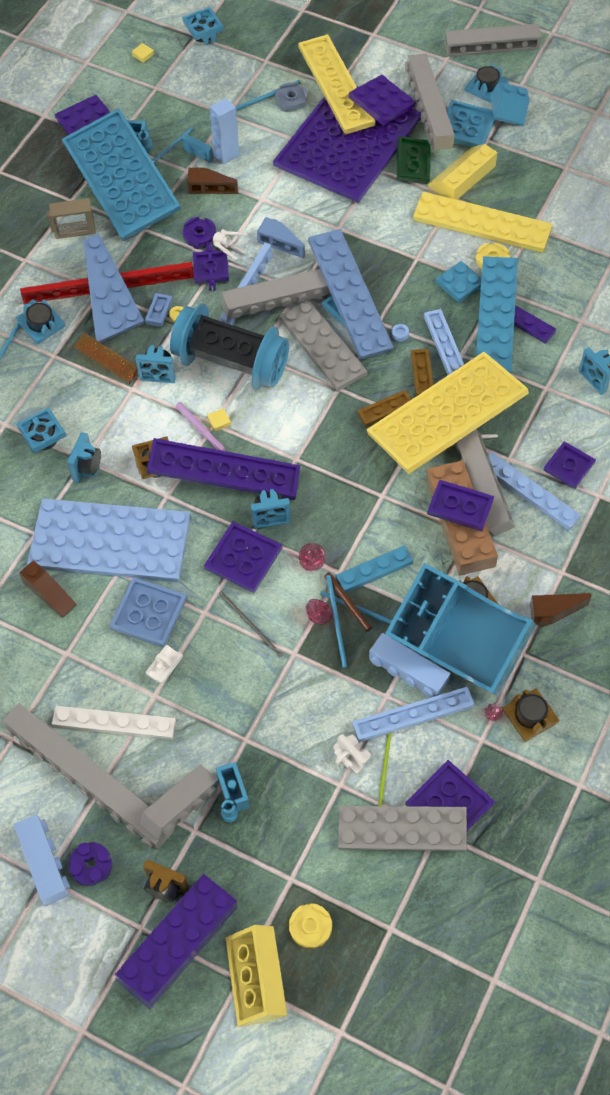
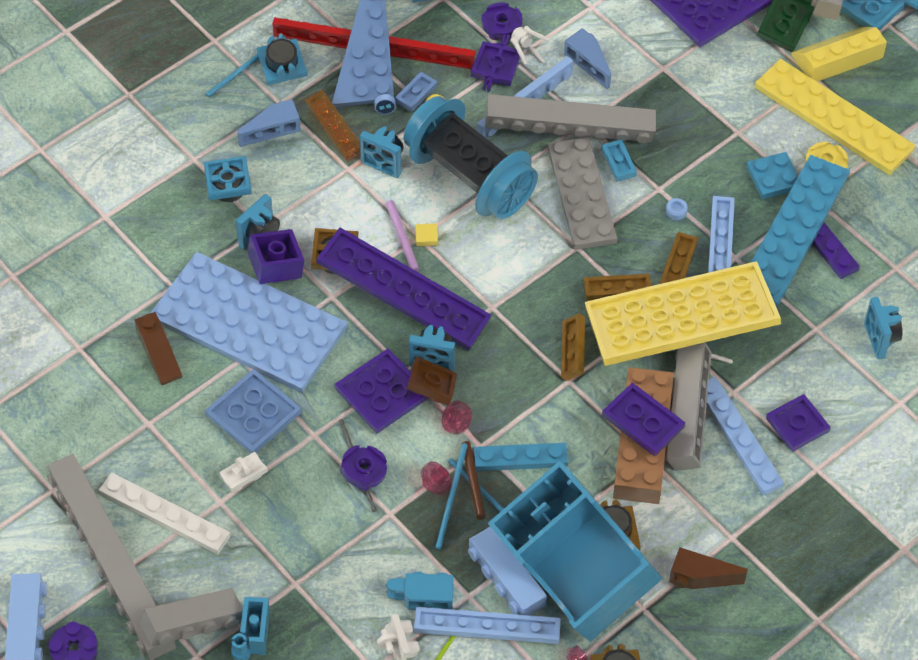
camera: 20 degrees right, 5 degrees down
medium blue plate [308,229,394,360] -> none
none -> medium blue slope [237,99,301,147]
none -> dark purple brick [248,229,305,284]
none -> dark purple plate [340,445,387,491]
none -> tile [374,94,396,114]
none -> dark azure hinge [386,572,454,610]
none -> reddish brown plate [407,356,457,406]
none -> pearl gold plate [561,313,585,381]

